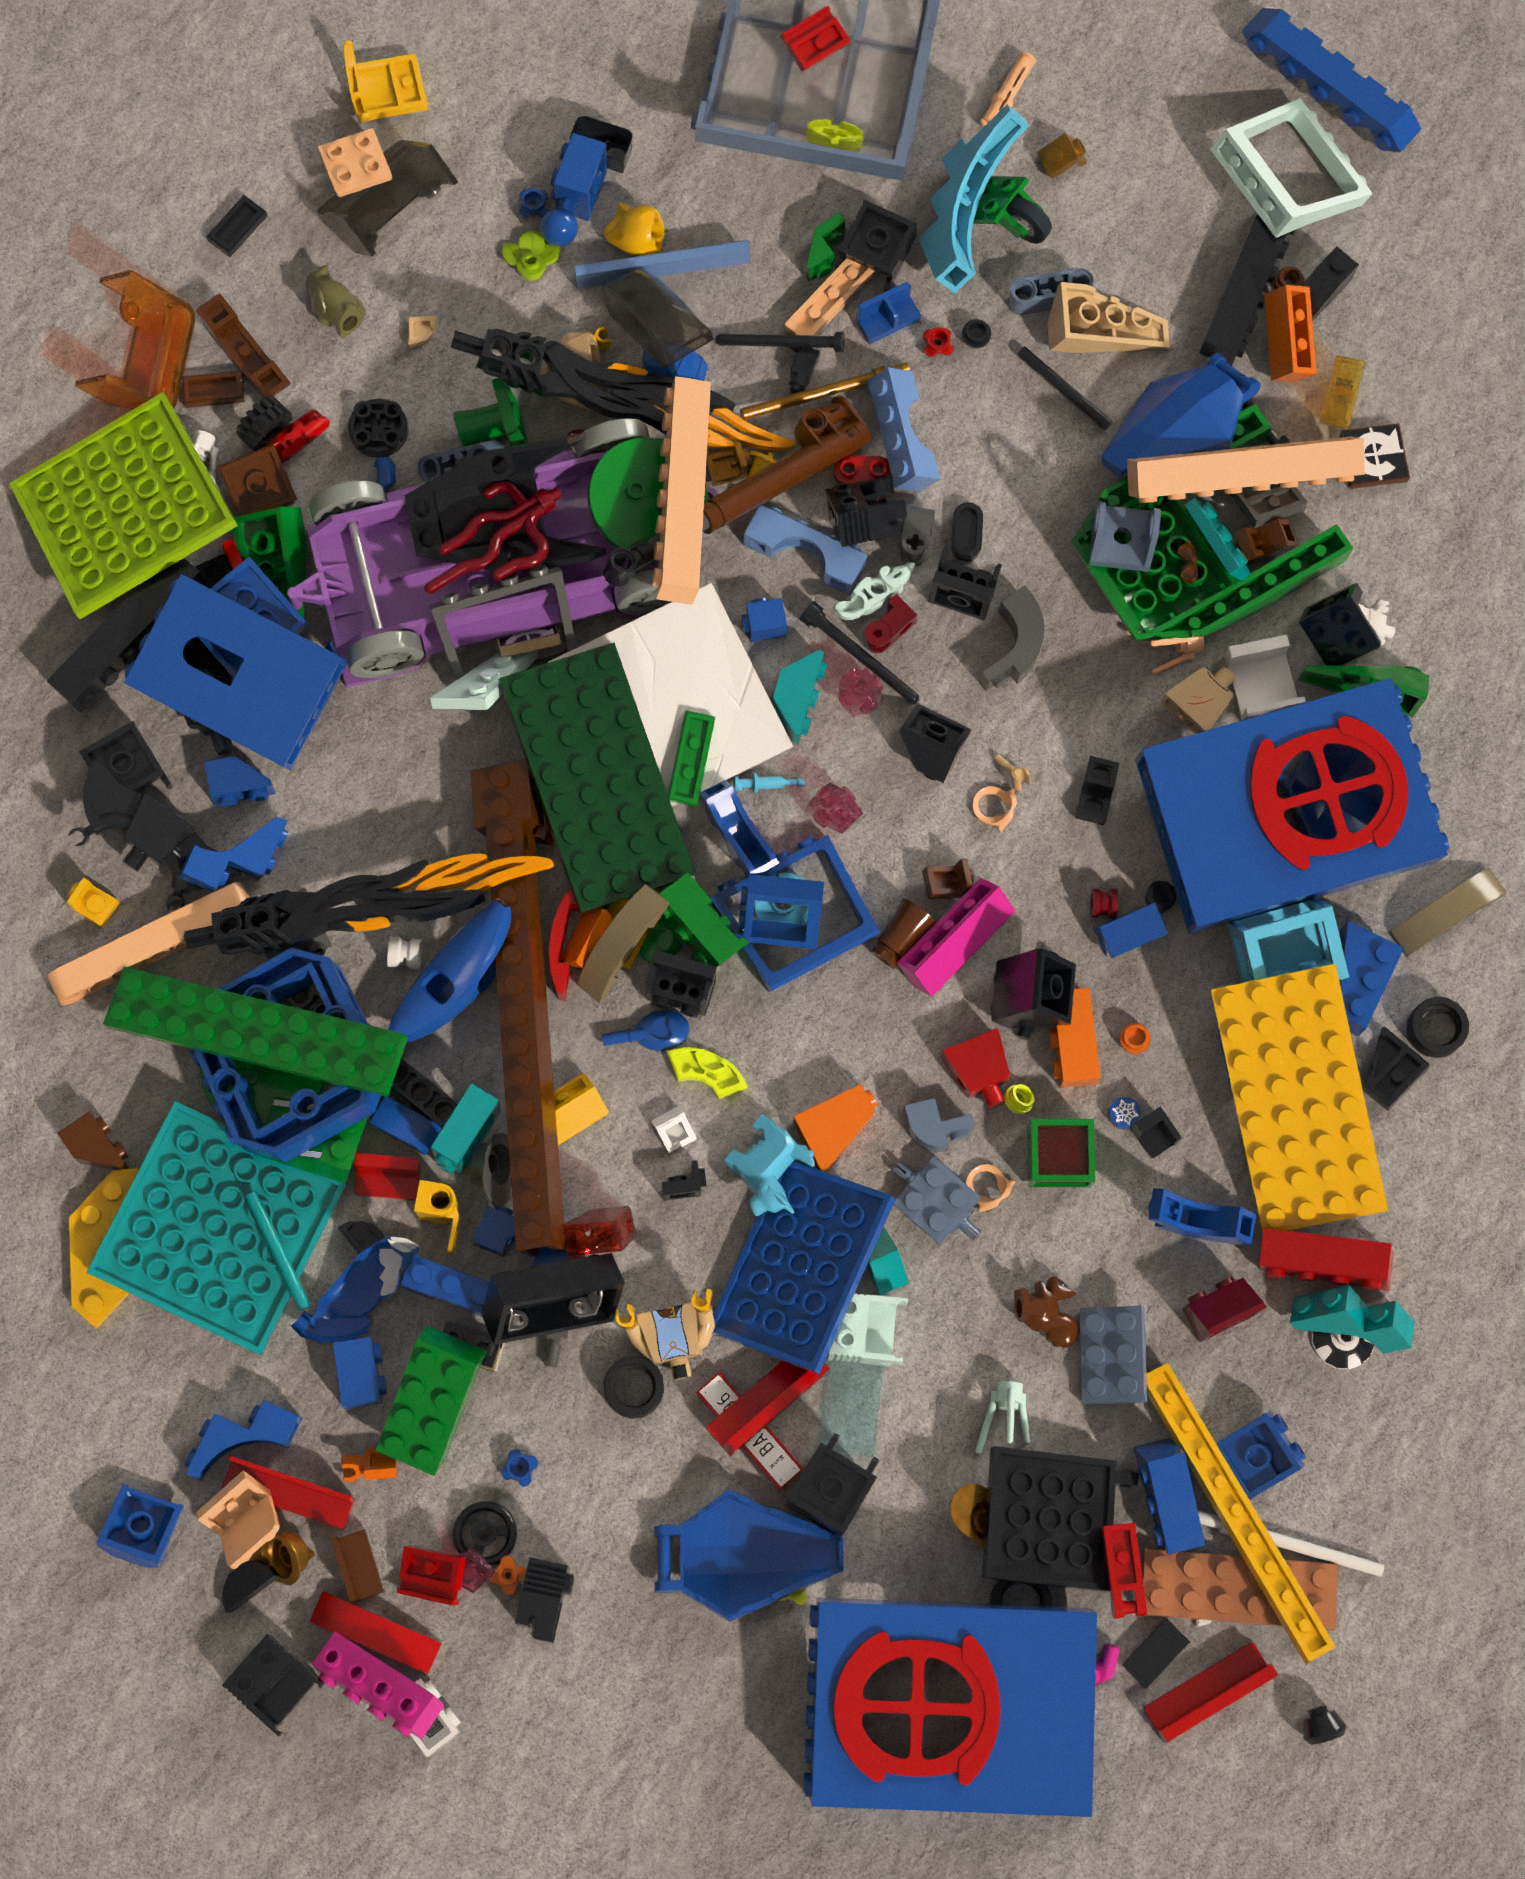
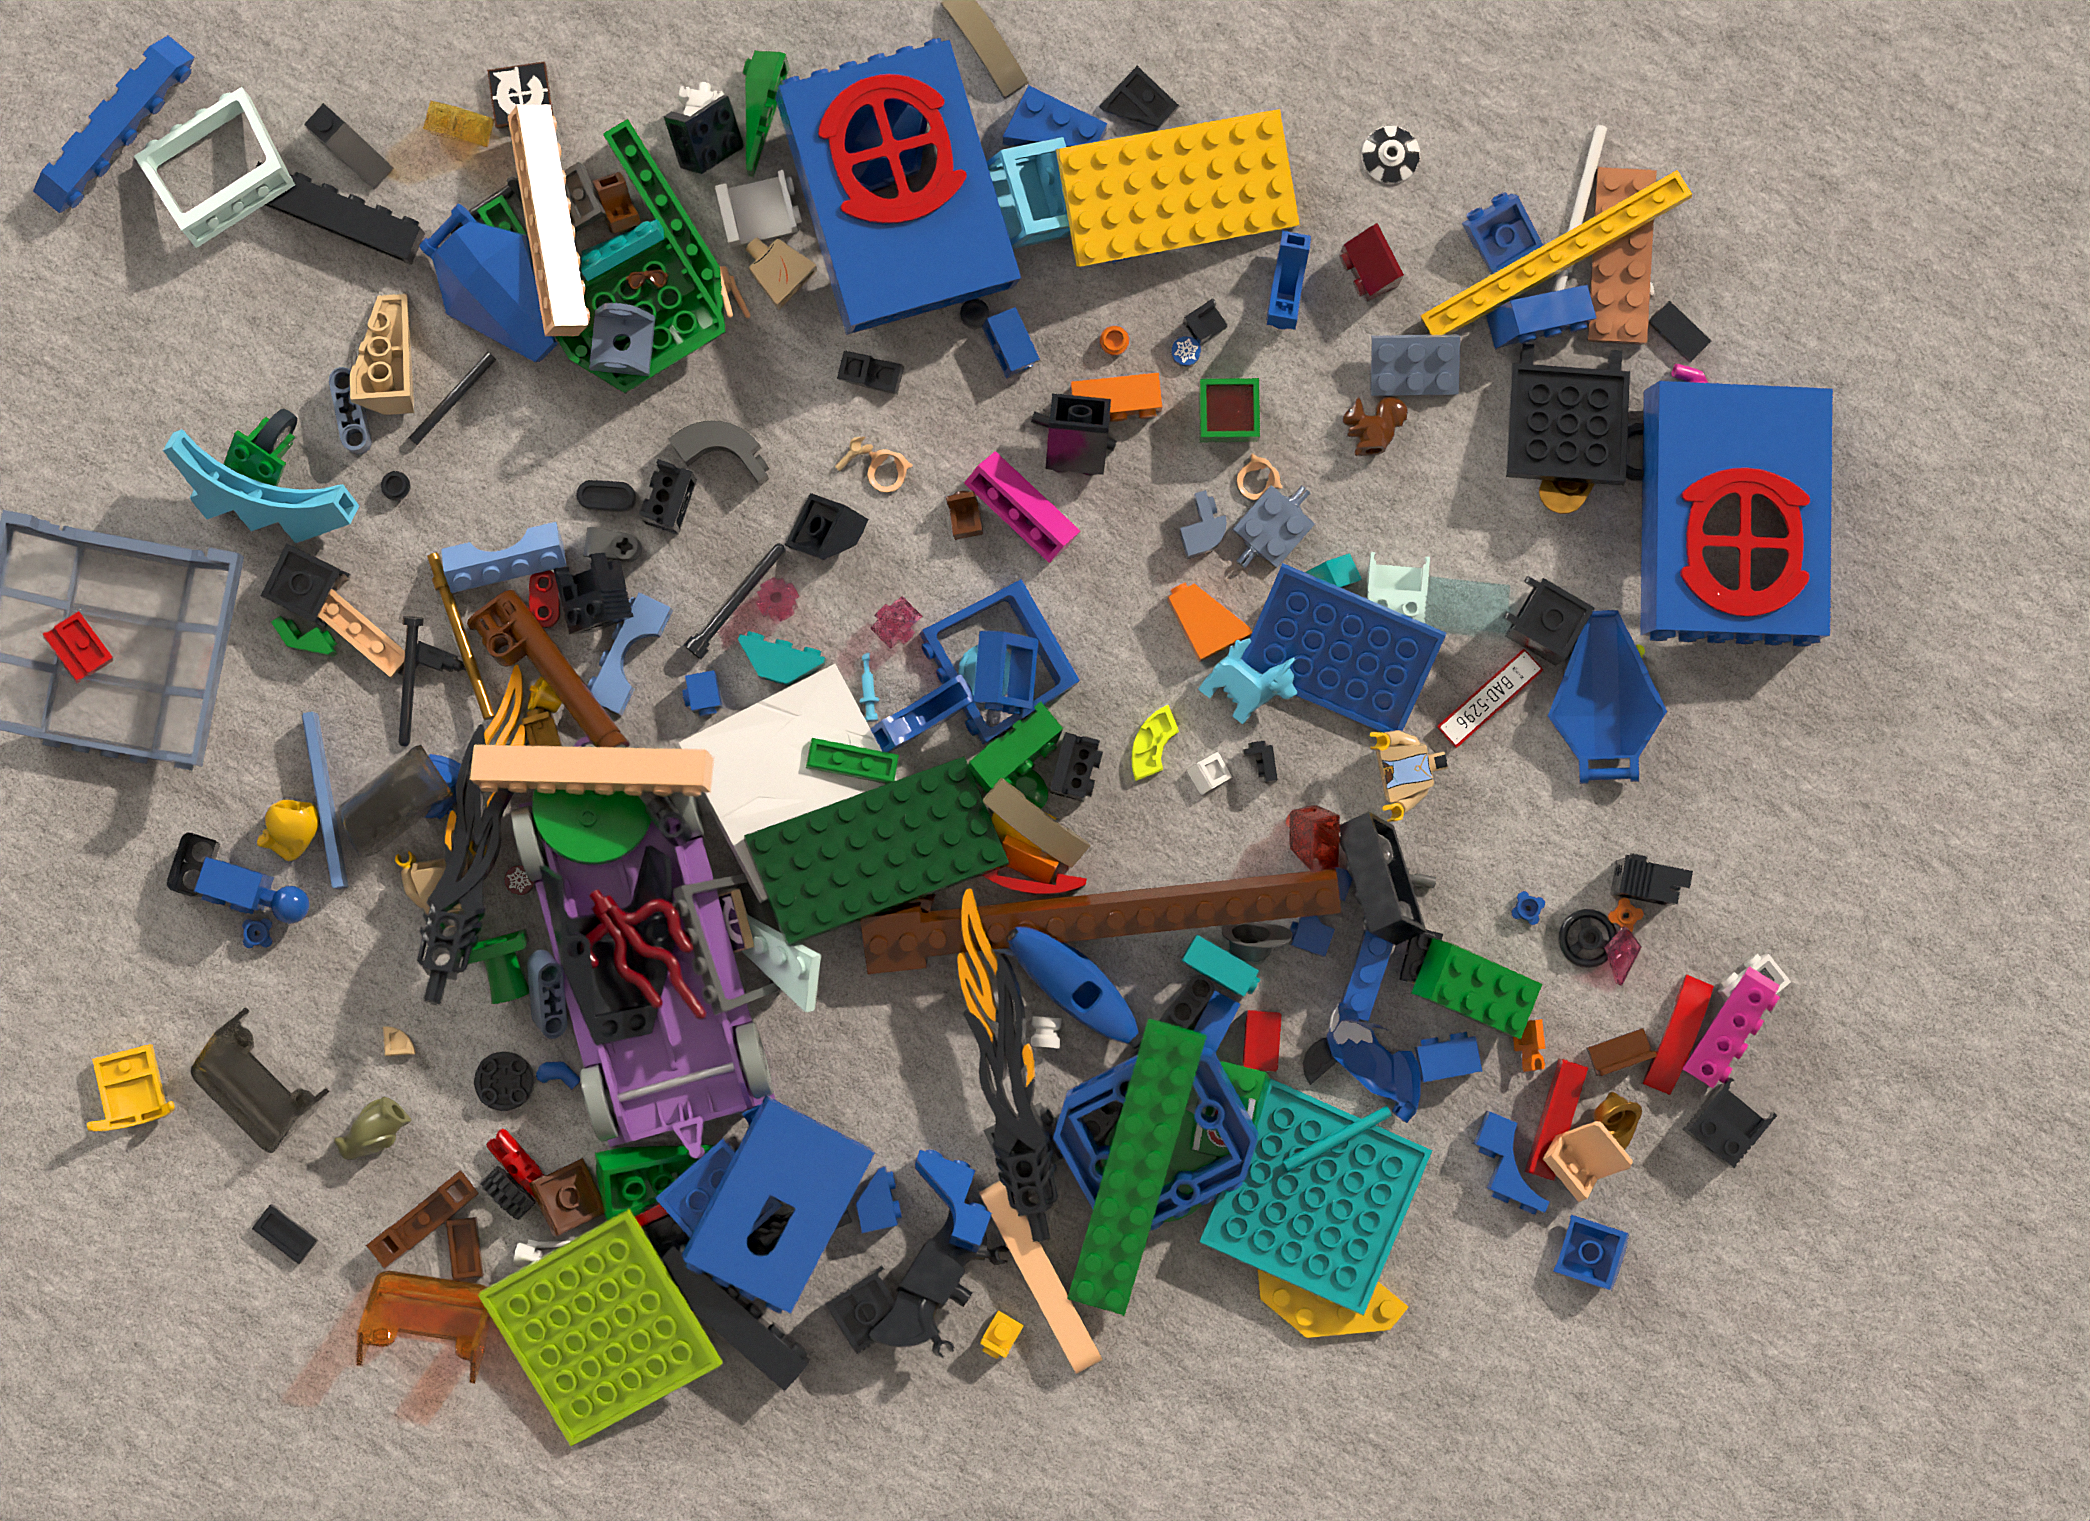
camera: 90 degrees left, 10 degrees up
reddish brown slope [57,1112,129,1170] -> none
black tile [222,1561,280,1613] -> none
light nougat bracket [318,128,392,197] -> none
red plate [397,1545,466,1606] -> none
yellow piece [414,1180,461,1256] -> none
lime plate [502,230,560,281] -> none
yellow panel [554,1072,609,1145] -> none
blue piece [602,1010,689,1051] -> none
black tyre [603,1356,664,1419] -> none
red panel [706,1361,830,1457] -> none
neon yellow tile [805,119,863,151] -> none
light aqua animal [834,563,915,620] -> none
blue panel [855,281,921,345] -> none
dark red leg [864,594,917,653] -> none
reddish brown plant [871,898,936,969] -> none
red plate [922,327,953,357] -> none
red torso [941,1028,1010,1108] -> none
light aqua plant [975,1381,1030,1455] -> none
light nougat pin [980,52,1036,127] -> none
neon yellow plate [1004,1084,1034,1115] -> none
pearl gold bracket [1037,133,1087,179] -> none
dark red wheel [1090,887,1118,919] -> none
red plate [1101,1523,1147,1619] -> none
red panel [1144,1642,1278,1742] -> none
red wedge [1259,1228,1393,1292] -> none
orange brick [1264,285,1317,382] -> none
reddish brown plate [1275,266,1304,289] -> none
teal arch [1290,1285,1415,1354] -> none
black cone [1303,1705,1347,1745] -> none
black tyre [1406,996,1469,1058] -> none

